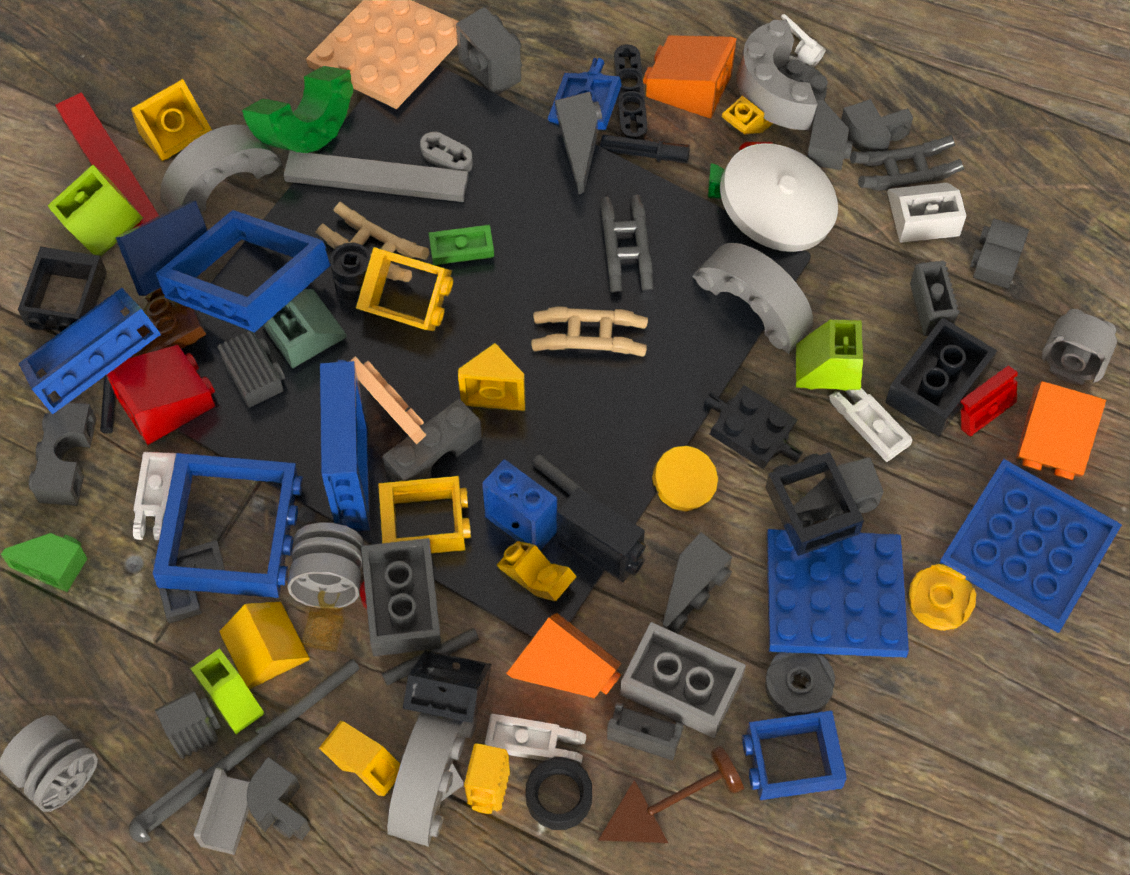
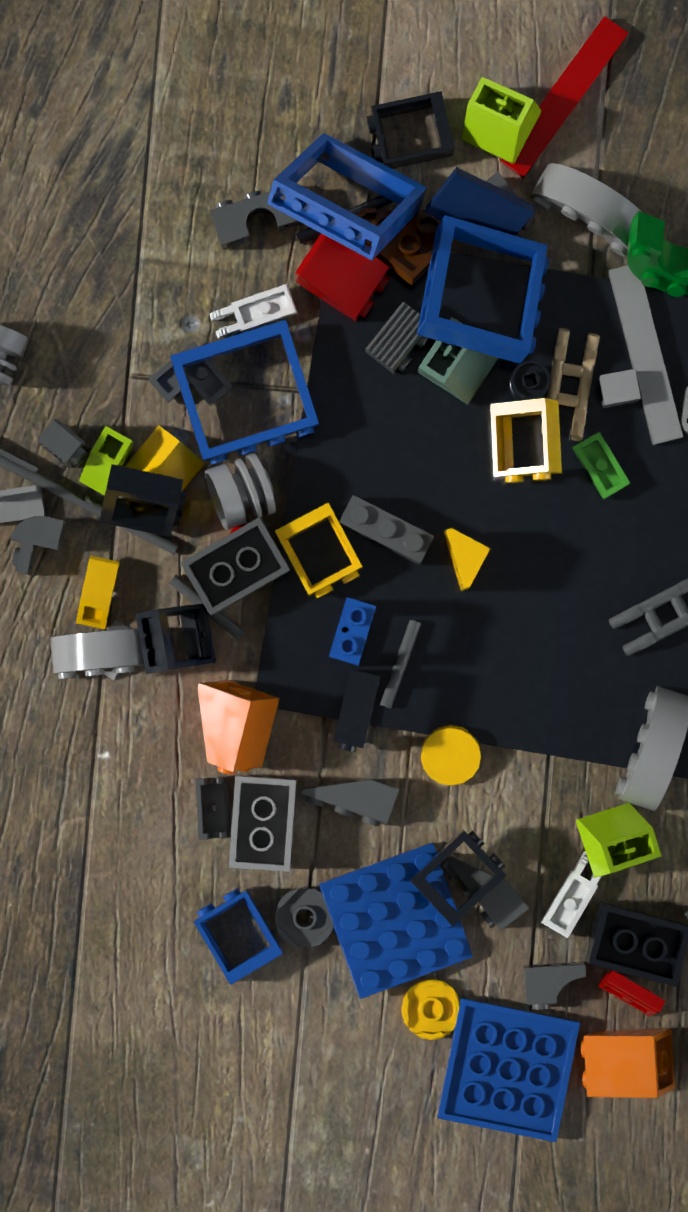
camera: 70 degrees right, 25 degrees up
bright green slope [1,533,87,592] -> none
yellow slope [131,79,212,161] -> none
blue window [320,360,370,531] -> none
light nougat plate [351,356,426,444] -> none
yellow brick [464,743,510,814] -> none
white hinge [485,714,587,765] -> none
yellow slope [497,541,577,601] -> none
black tyre [526,758,592,830] -> none
tan piece [532,306,648,357] -> none
reddish brown piece [598,745,744,843] -> none
black plate [703,385,803,470] -> none
none -> black window [99,464,187,537]
none -> dark grey arch [523,962,586,1010]
none -> light grey panel [599,369,641,408]

